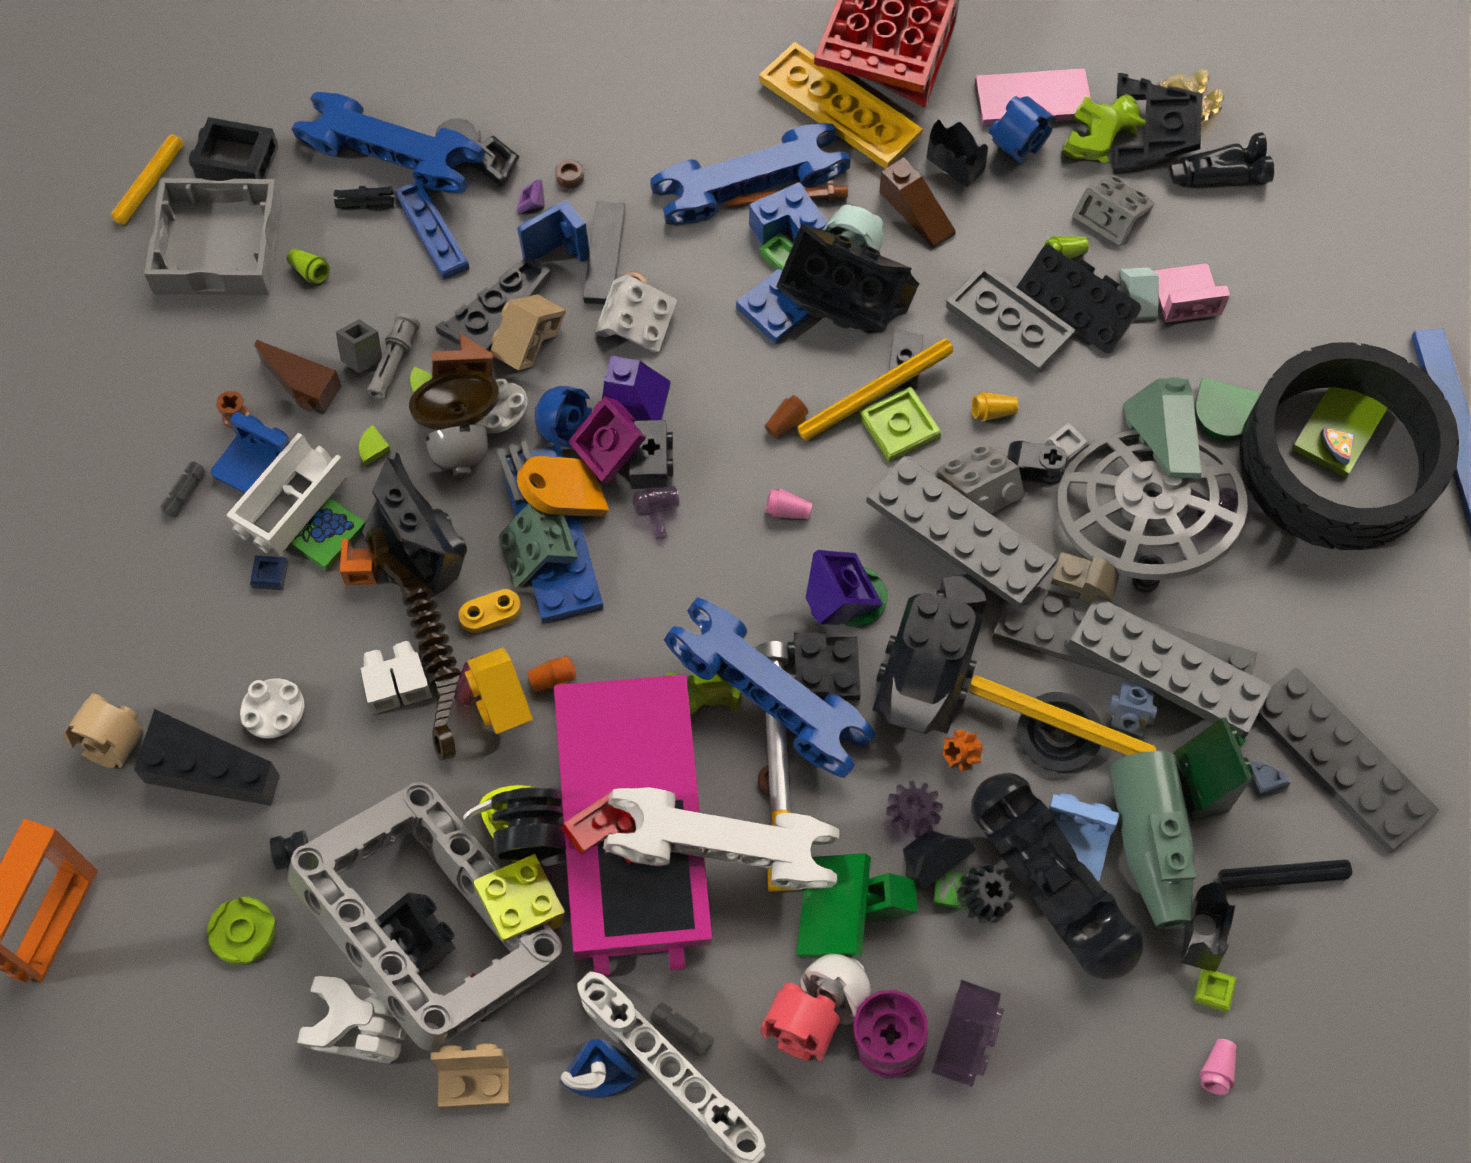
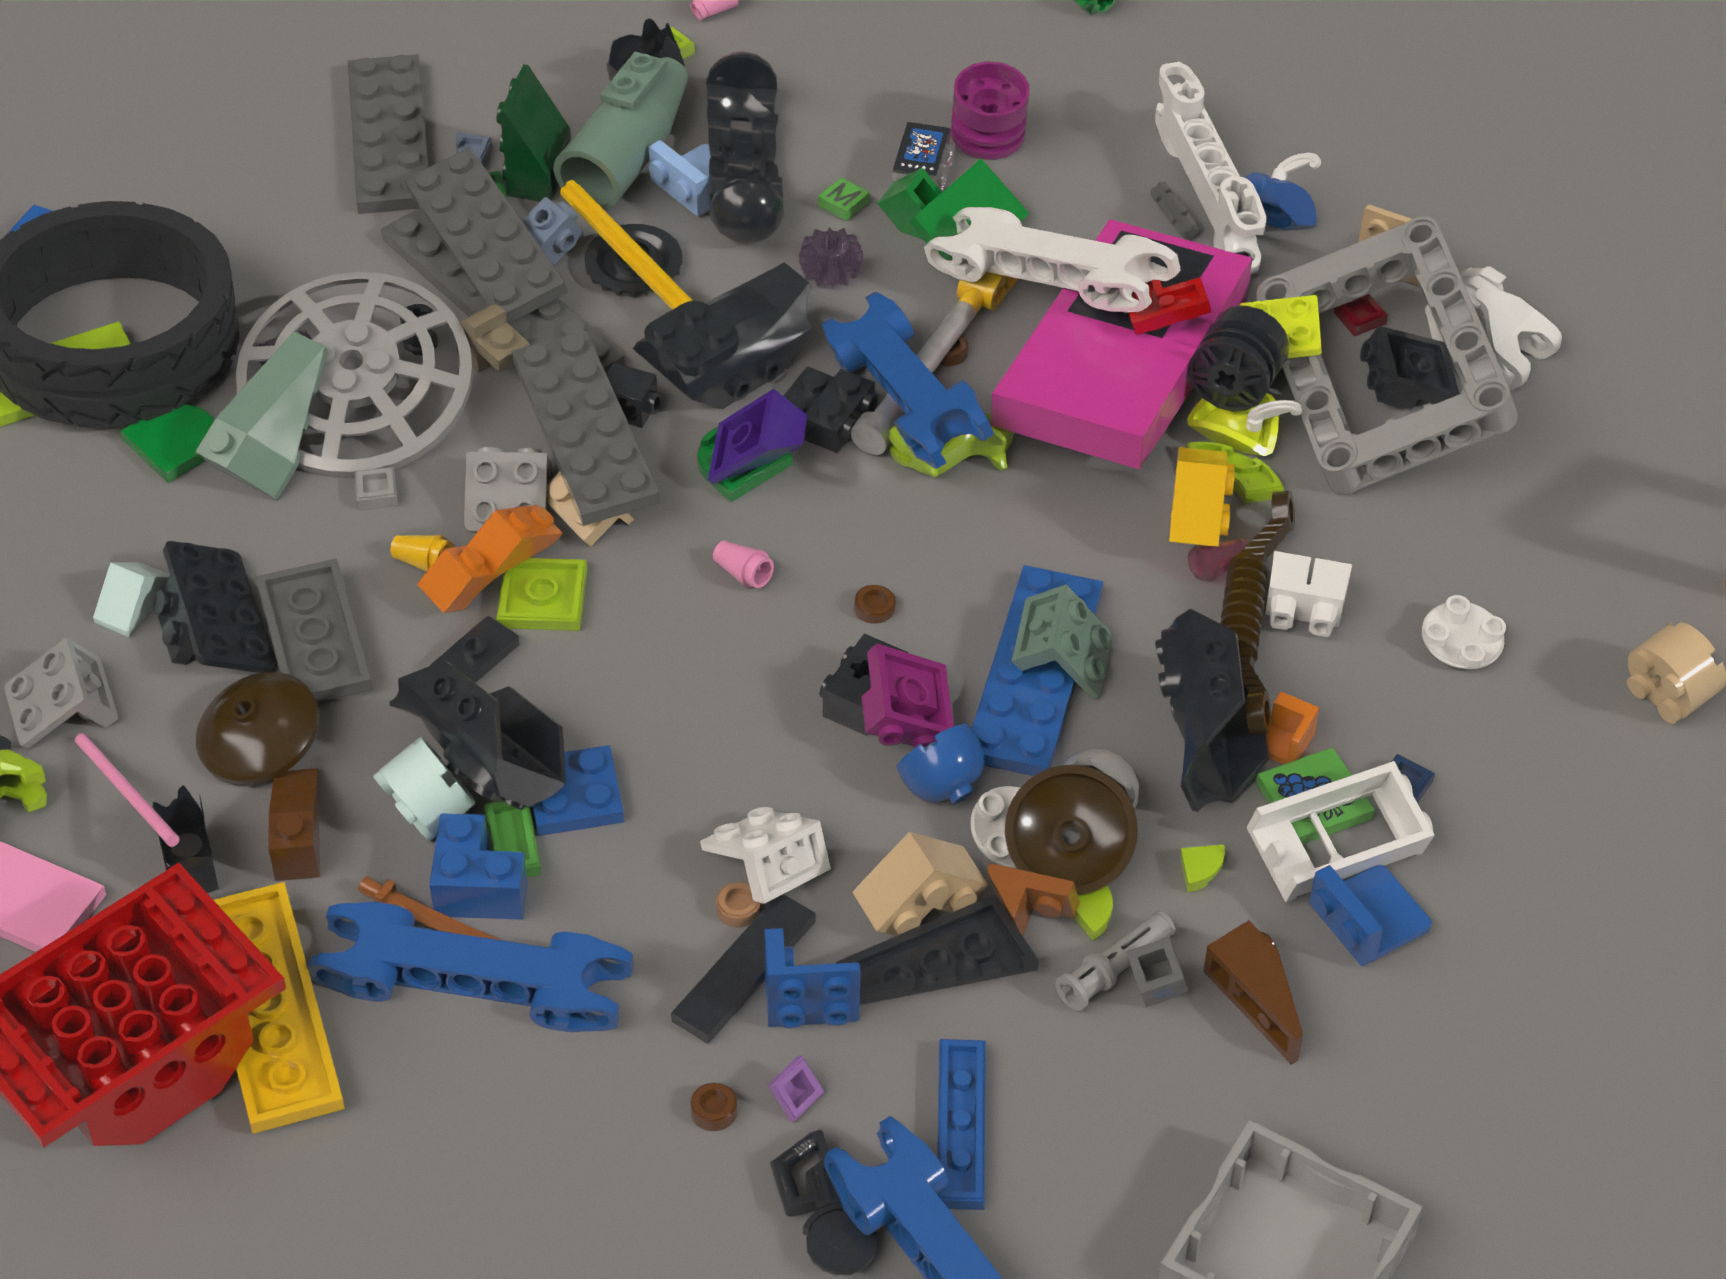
camera: 150 degrees left, 15 degrees down
black wedge [134,709,280,806] -> none
dark grey axle [160,461,205,517] -> none
lime tile [207,896,277,966] -> none
dark orange bush [216,391,250,429] -> none
black wheel [270,830,309,870] -> none
lime cone [287,248,330,284] -> none
black pin [333,185,394,209] -> none
yellow plate [459,589,521,634] -> none
dark grey tile [497,440,538,506] -> none
light orange tile [517,456,609,517] -> none
orange piece [527,656,576,692] -> none
dark purple slope [602,356,671,421] -> none
clear purple piece [633,486,679,540] -> none
coral brick [759,983,840,1062] -> none
dark orange cone [764,395,809,439] -> none
yellow axle [797,339,954,441] -> none
white cylinder [800,954,871,1025] -> none
black slope [903,830,976,889] -> none
clear purple brick [932,979,1004,1087] -> none
orange gear [942,730,984,771] -> none
black gear [956,864,1017,923] -> none
blue brick [989,96,1056,163] -> none
black piece [1007,441,1067,484] -> none
lime cone [1043,236,1089,259] -> none
bright pink bracket [1154,264,1230,323] -> none
black axle [1218,859,1352,889] -> none
tile [1320,427,1354,465] -> none
none -> bright pink axle [75,733,179,847]
none -> dark brown dish [196,672,320,785]
none -> orange arch [417,505,562,613]
none -> reddish brown tile [854,585,896,624]
none -> brick [892,122,956,190]
none -> lime tile [1185,442,1284,504]

